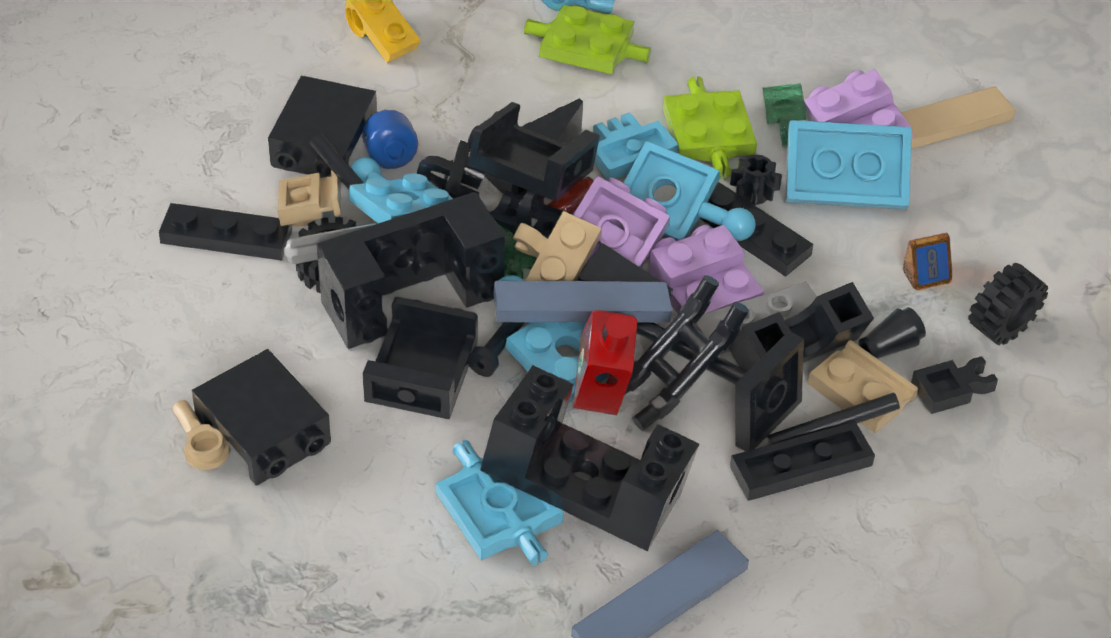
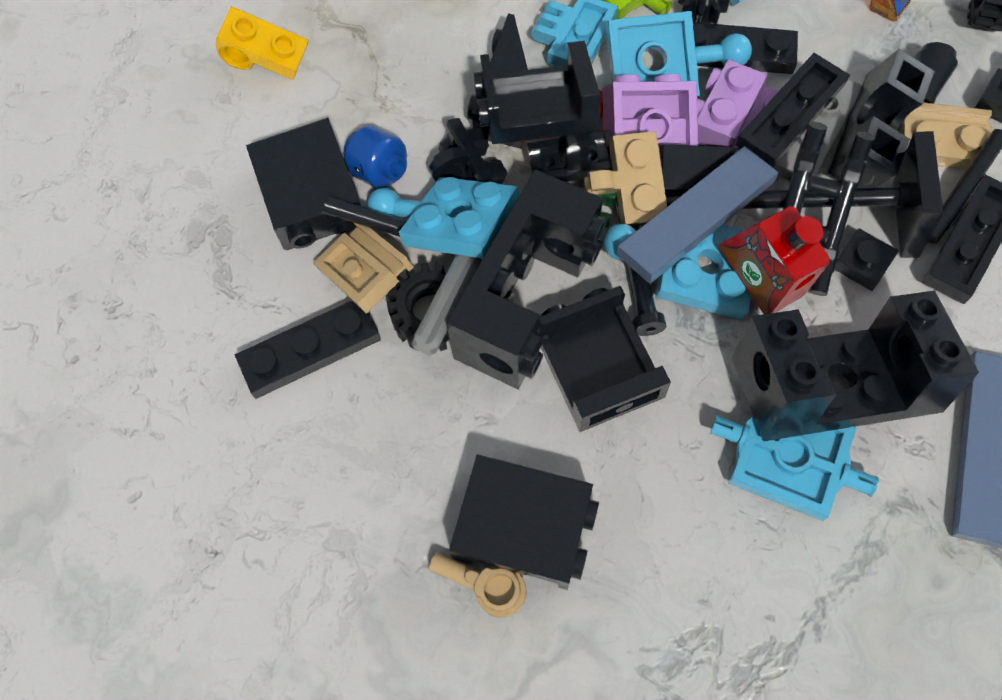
camera: 30 degrees left, 20 degrees up
none -> black plate [736,52,850,168]
none -> black plate [834,228,899,291]

